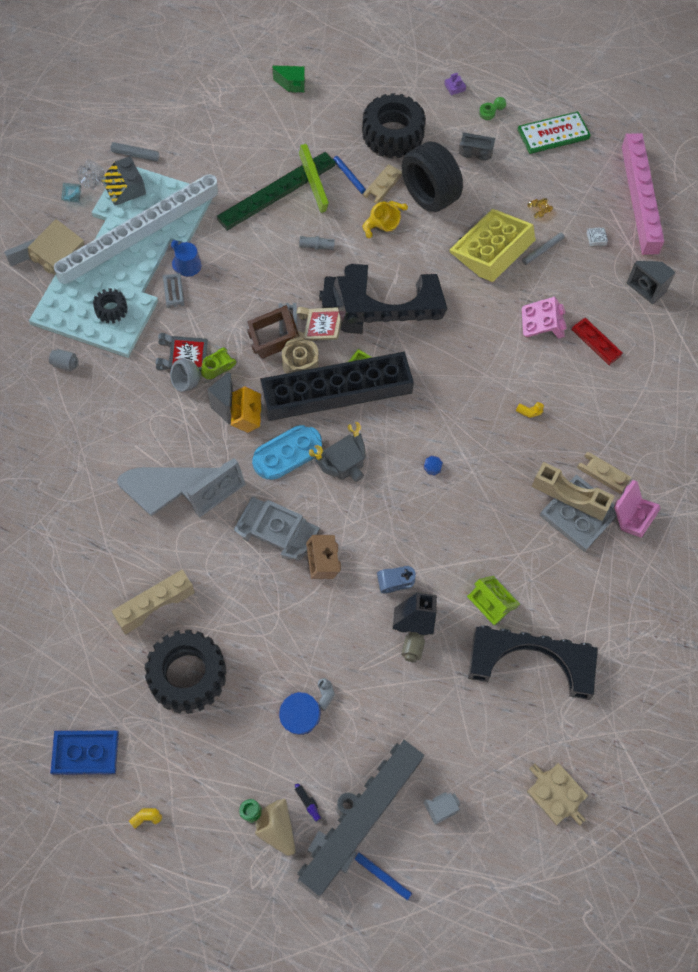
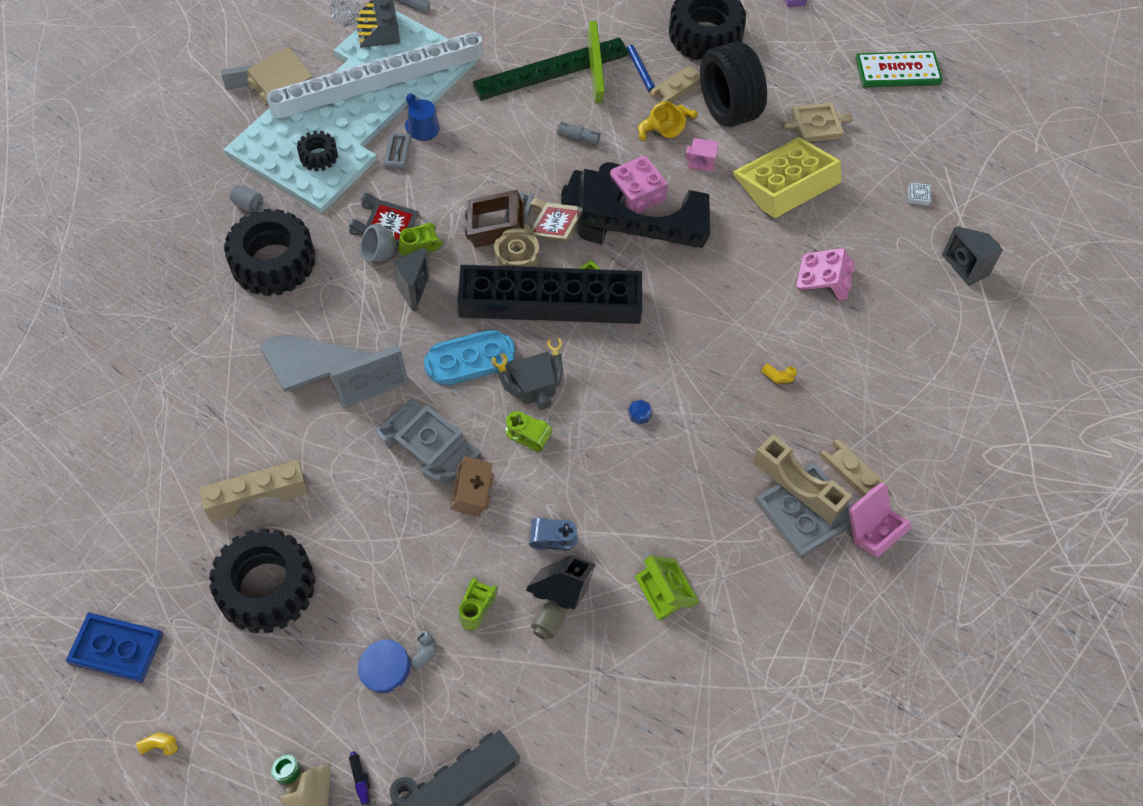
camera: 15 degrees right, 5 degrees down
clear light blue tile [61,183,81,203] -> none
light orange brick [231,386,261,433] -> none
dark grey bracket [459,132,495,161] -> none
black arch [468,625,598,700] -> none
bright green plate [479,97,507,120] -> none
light grey bar [522,232,564,265] -> none
clear yellow piece [527,198,553,219] -> none
red tile [572,317,623,365] -> none
bright pink brick [621,133,664,255] -> none
none -> black tyre [224,209,315,296]
none -> lime piece [459,577,498,631]
none -> lime piece [505,411,553,452]
none -> bright pink bracket [610,156,668,214]
none -> bright pink brick [686,138,718,172]
none -> tan plate [782,102,853,142]

